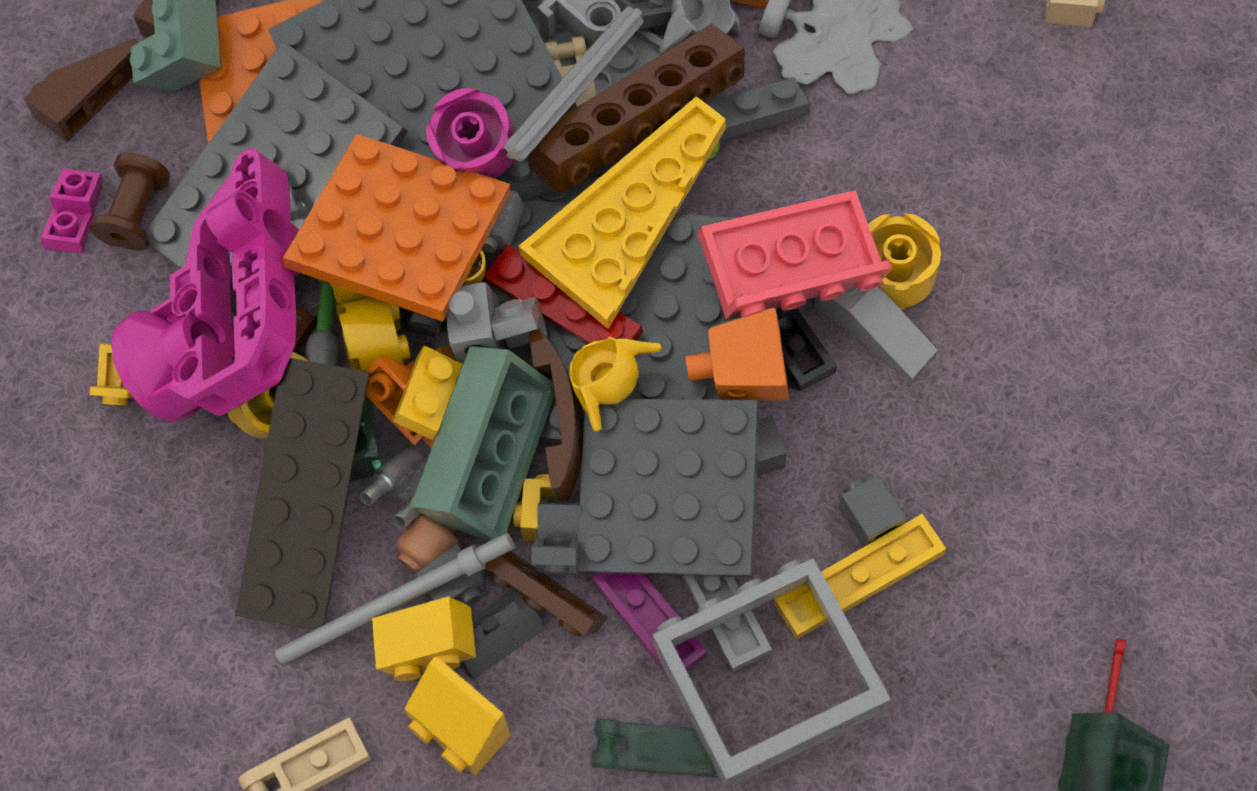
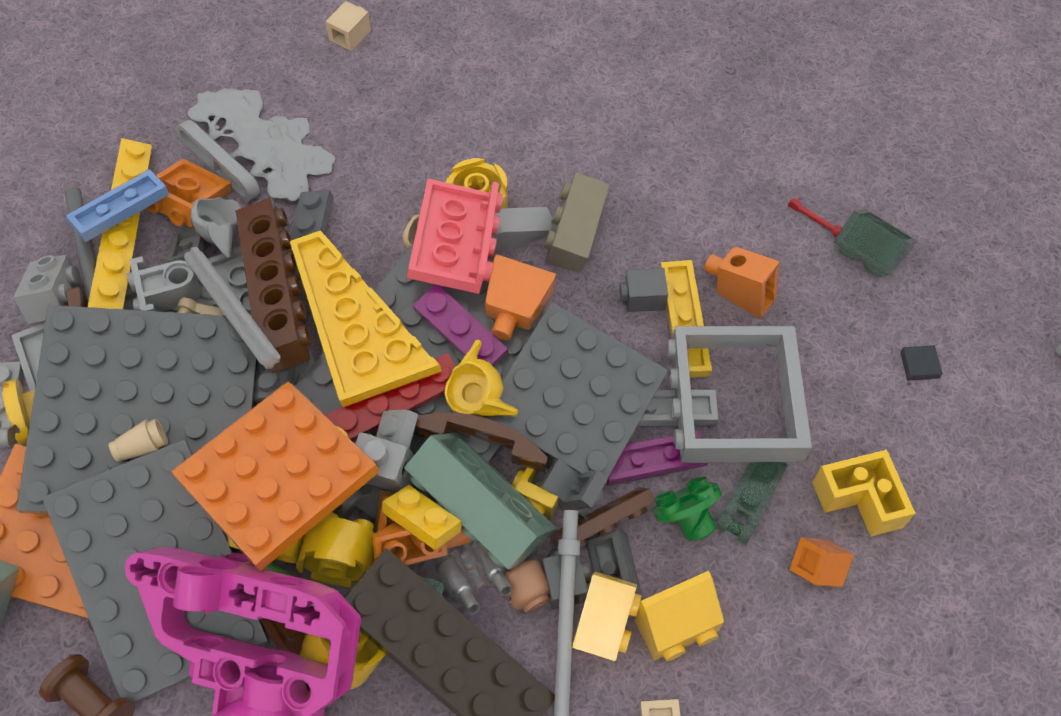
camera: 70 degrees left, 5 degrees down
dark pink brick [426,88,516,179] -> none
none -> tan cone [109,419,168,462]
none -> magenta plate [413,284,508,367]
none -> dark tan brick [544,172,610,272]
none -> green plate [653,476,722,541]
none -> orange torso [704,247,779,319]

